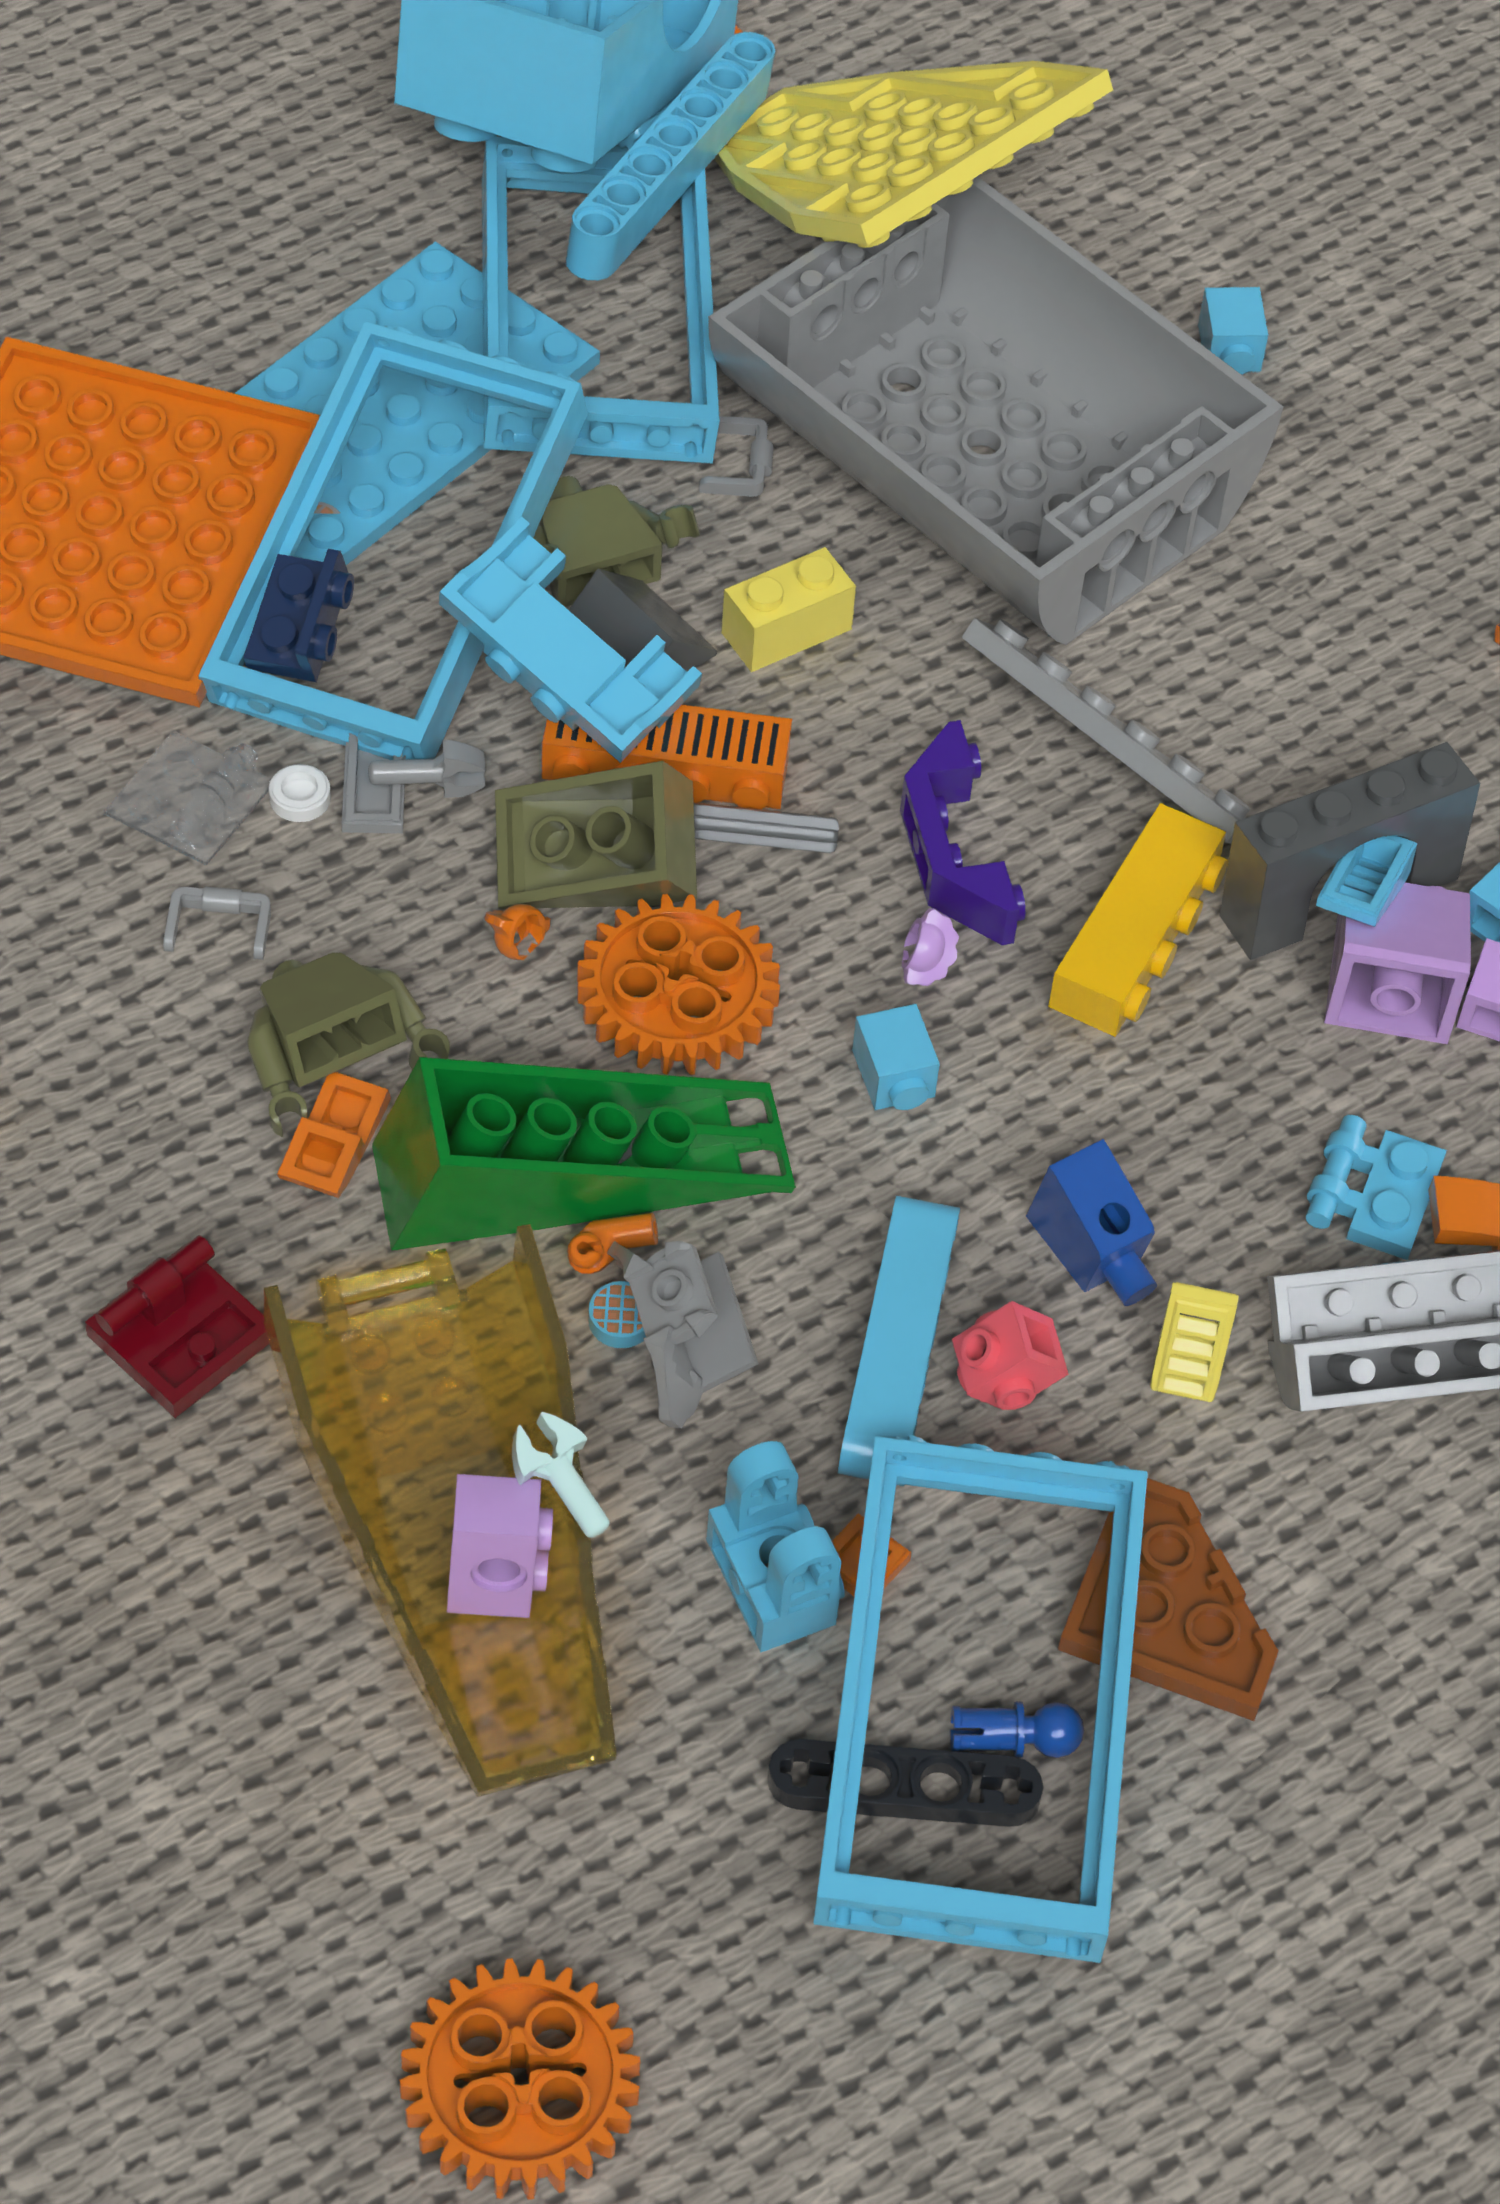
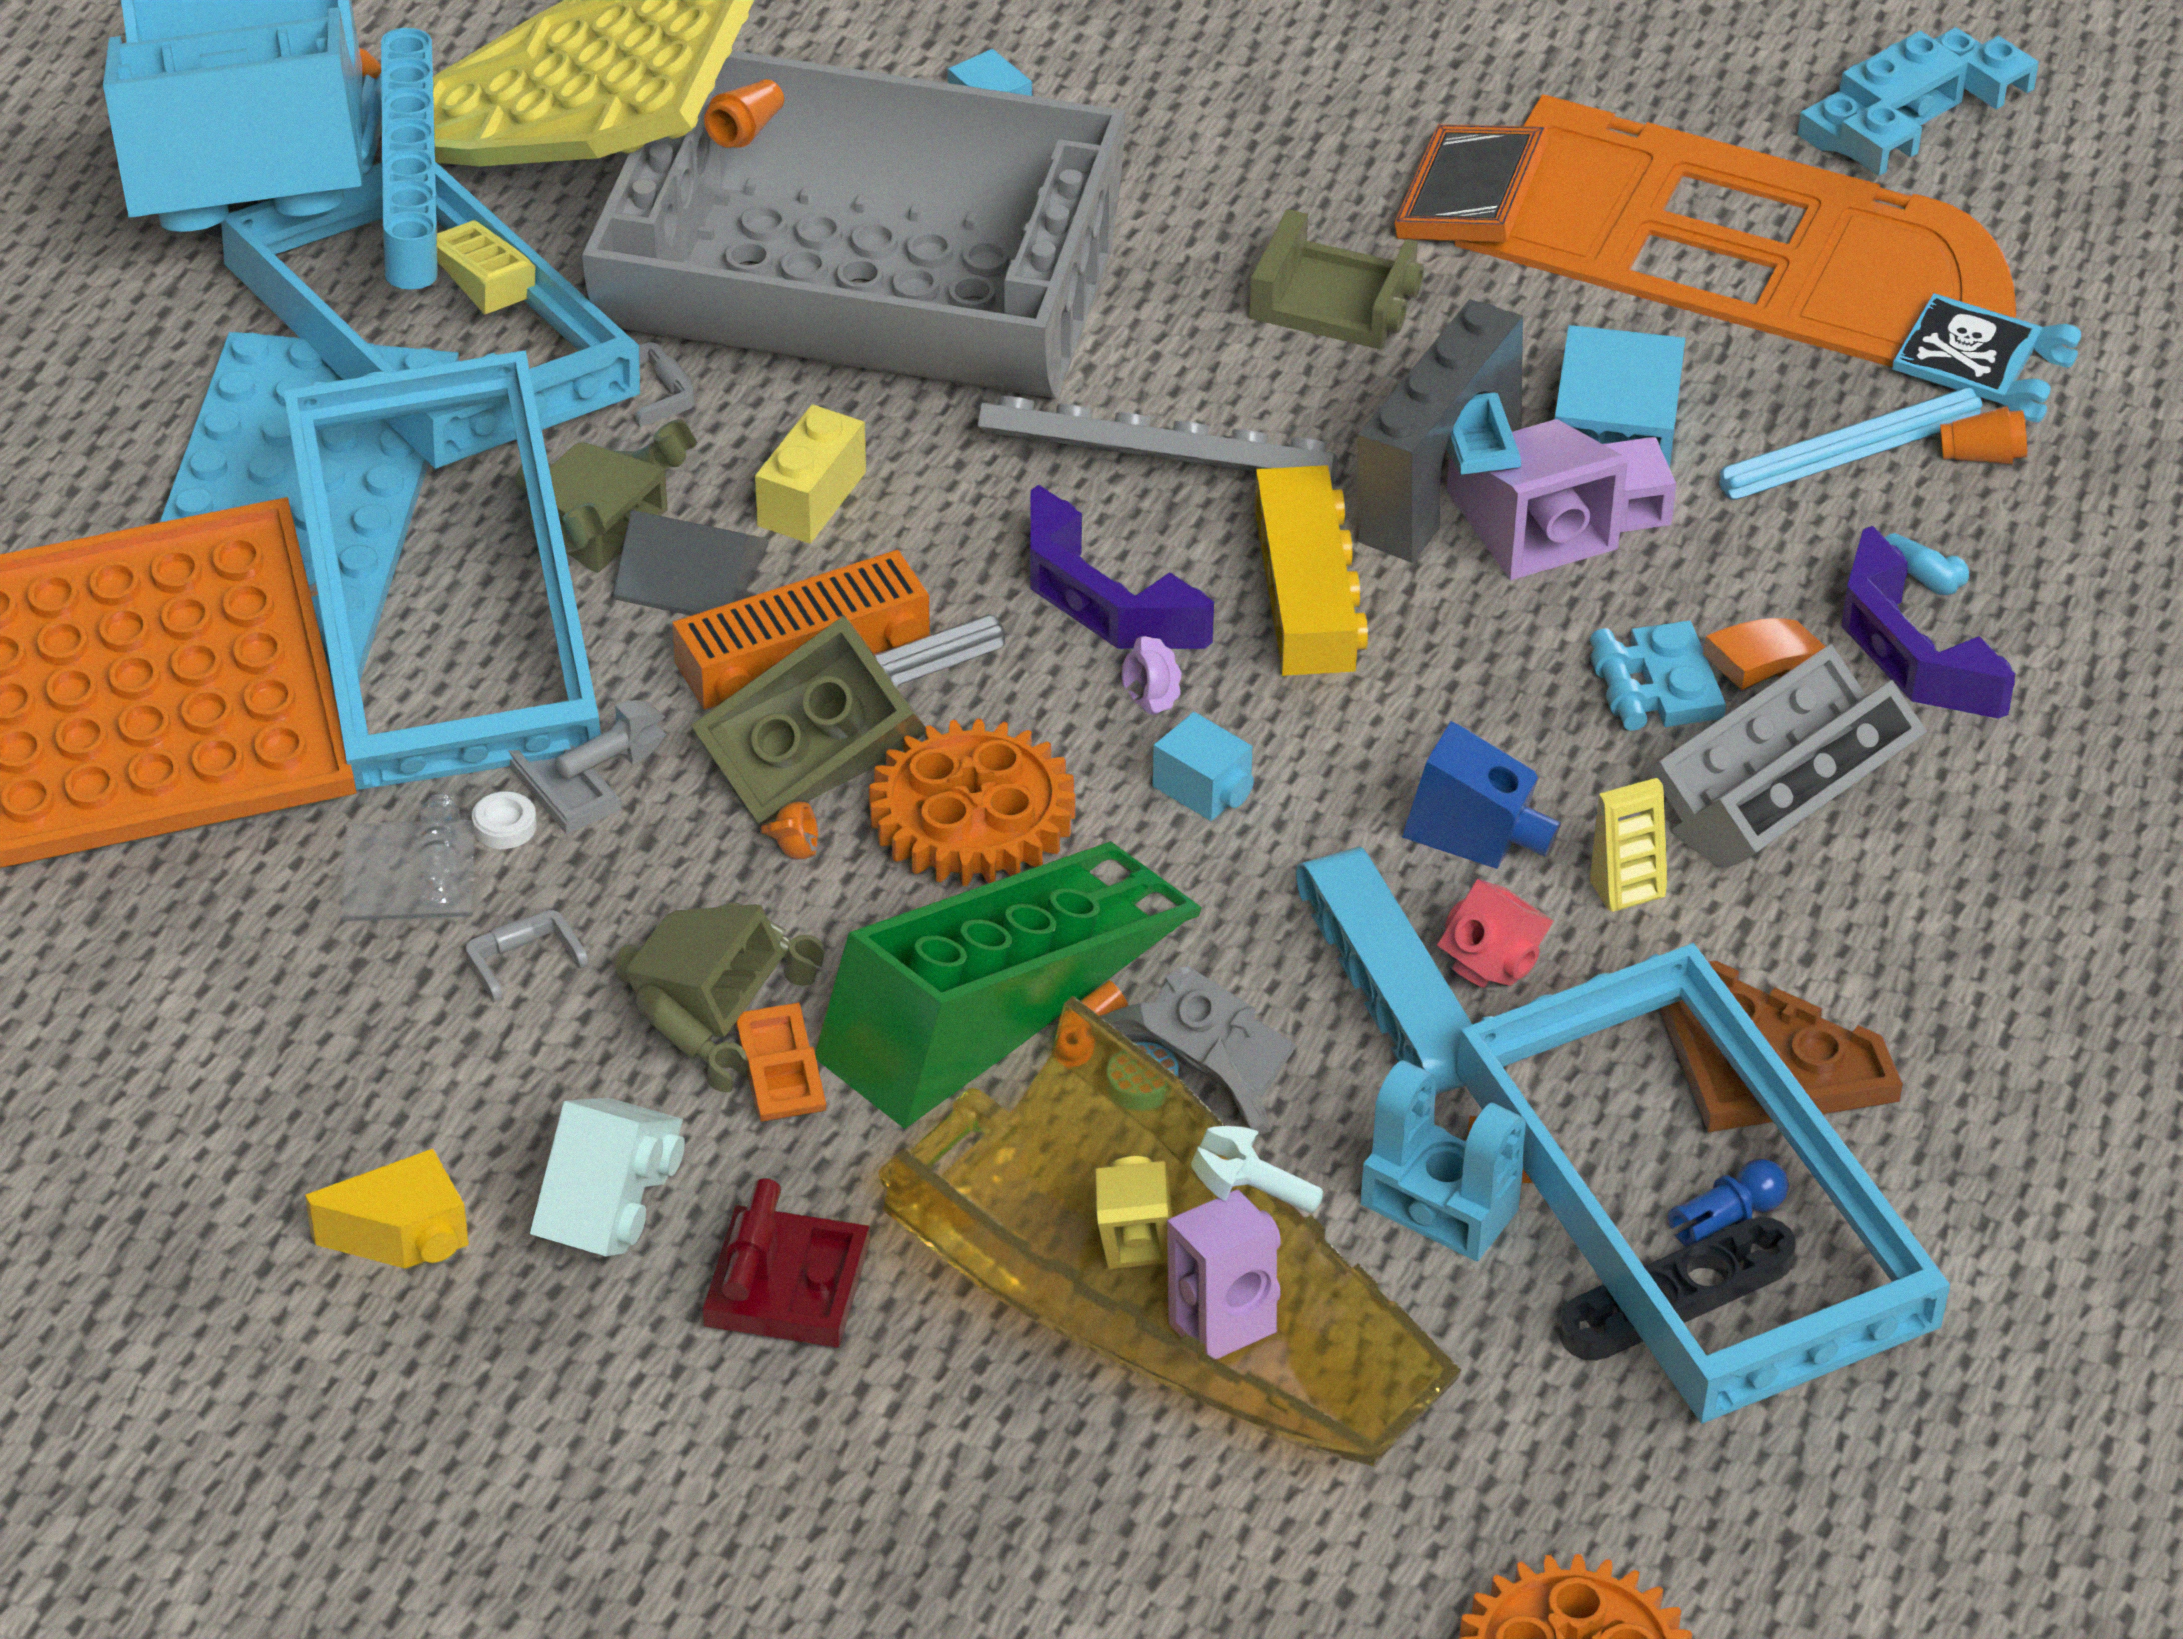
camera: 30 degrees left, 10 degrees down
dark blue bracket [243,549,354,683] -> none
medium azure bracket [439,516,702,763] -> none
none -> light yellow slope [437,220,536,315]
none -> light aqua brick [530,1098,685,1256]
none -> orange cone [704,79,784,148]
none -> light yellow slope [1096,1156,1172,1269]
none -> olive panel [1249,209,1424,349]

